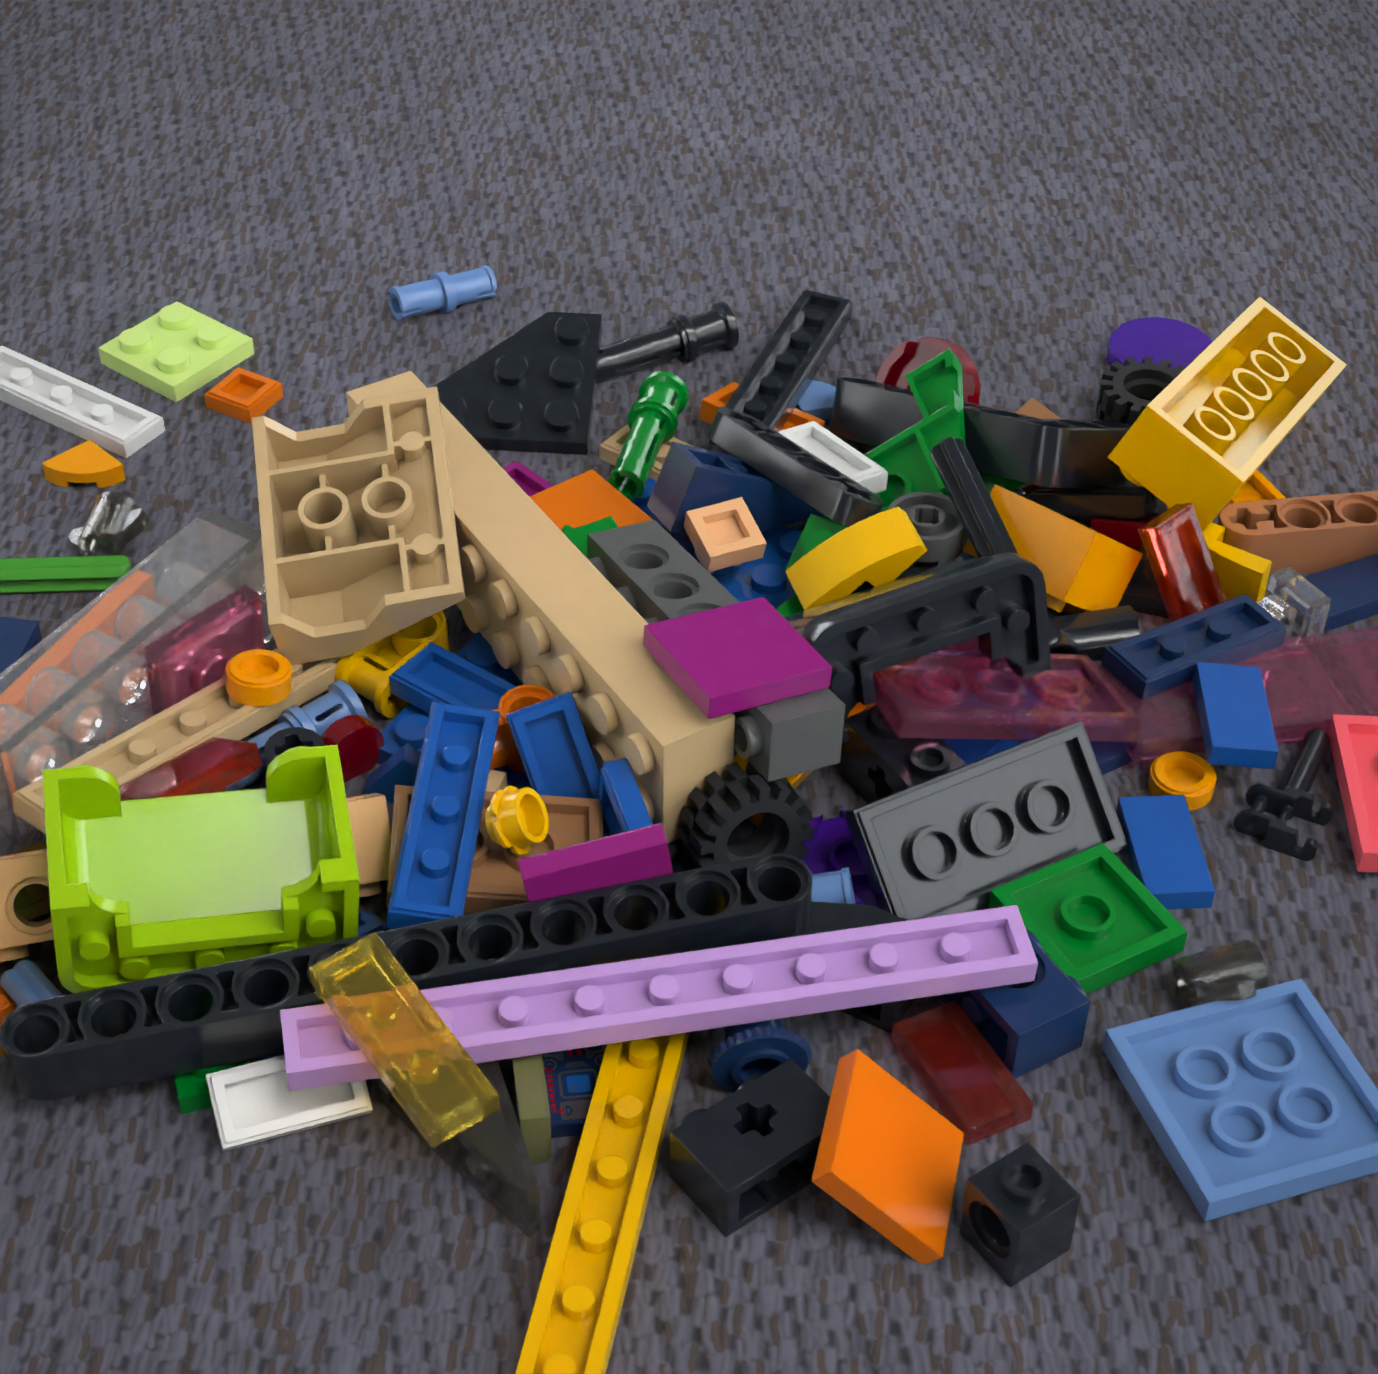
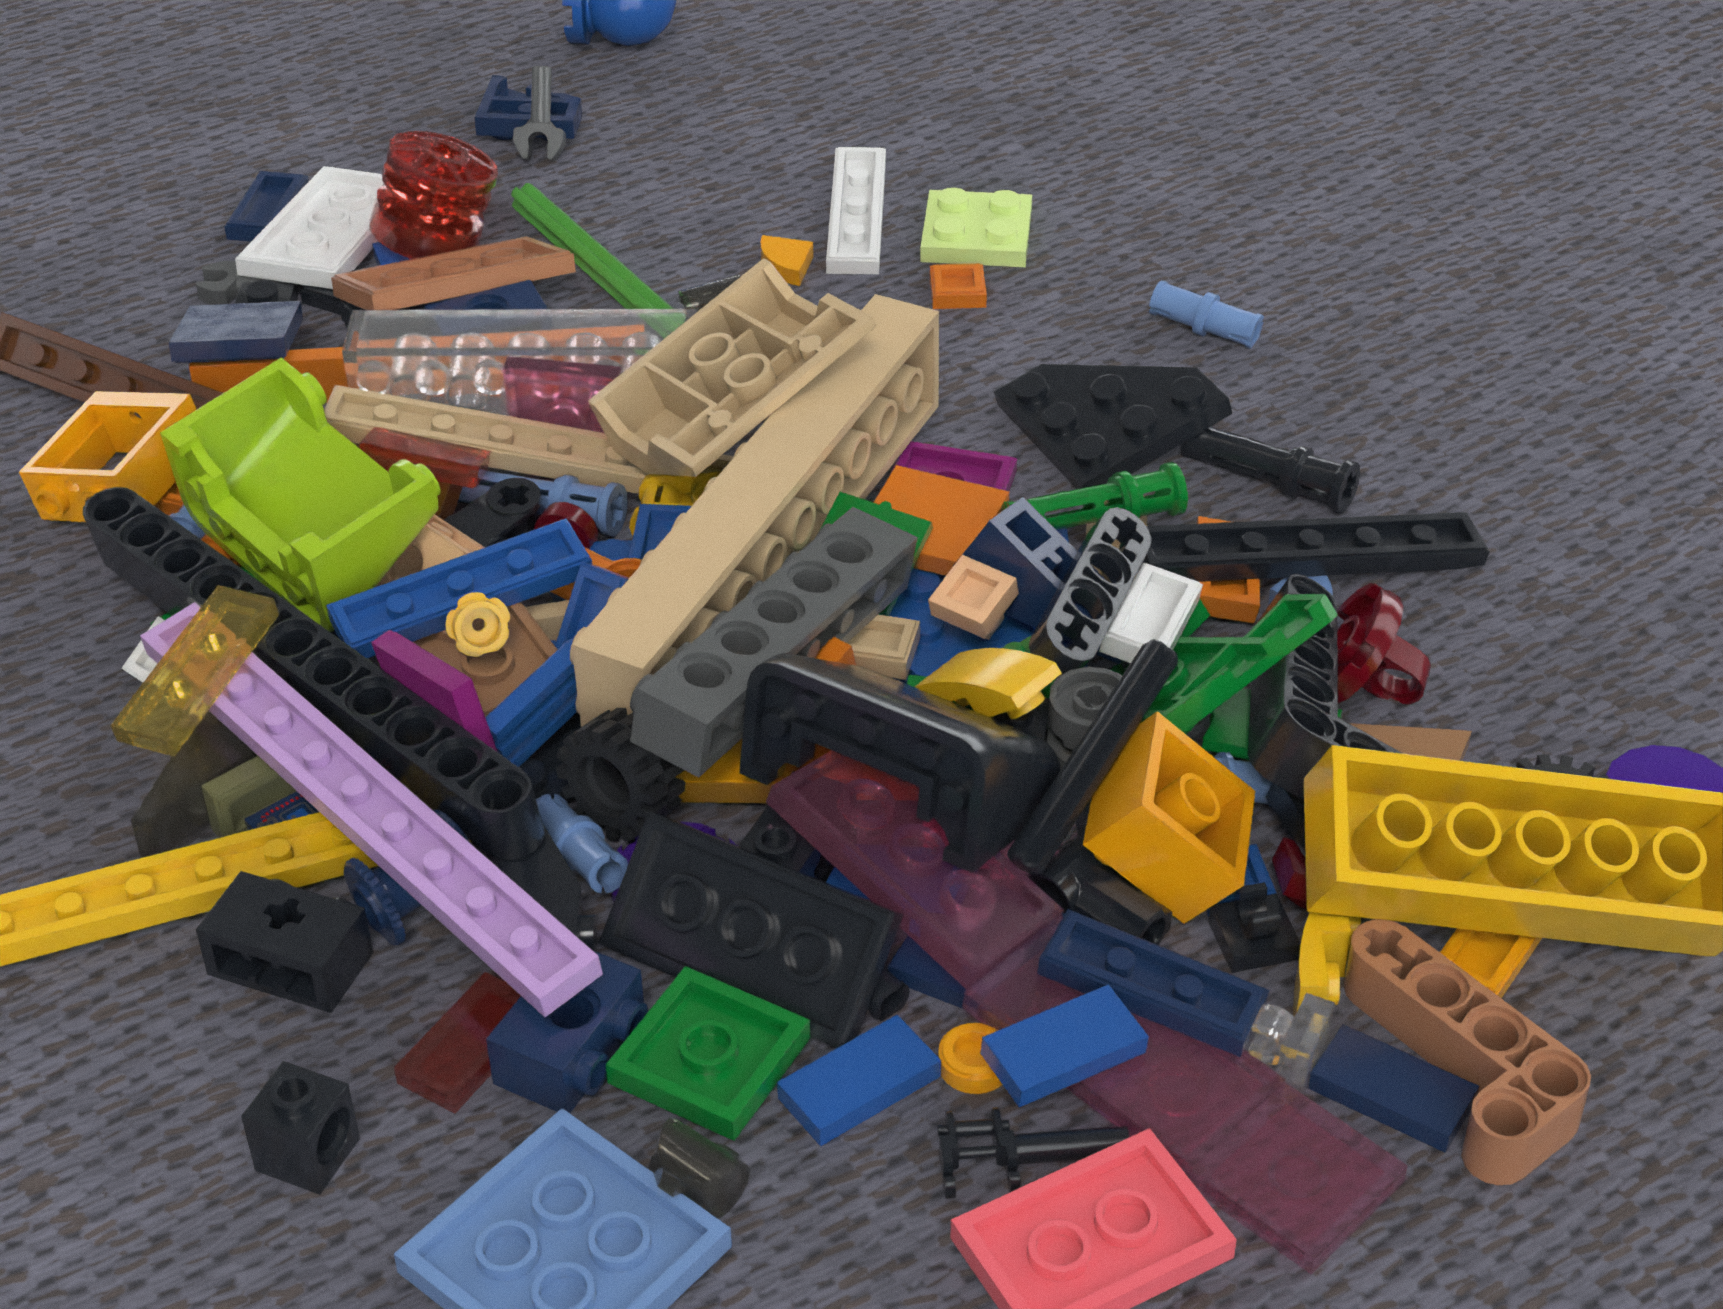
camera: 60 degrees right, 0 degrees up
light orange tile [226,649,292,707] -> none
magenta tile [643,597,832,719] -> none
orange tile [811,1049,964,1265] -> none
clear red tile [1138,503,1226,622] -> none

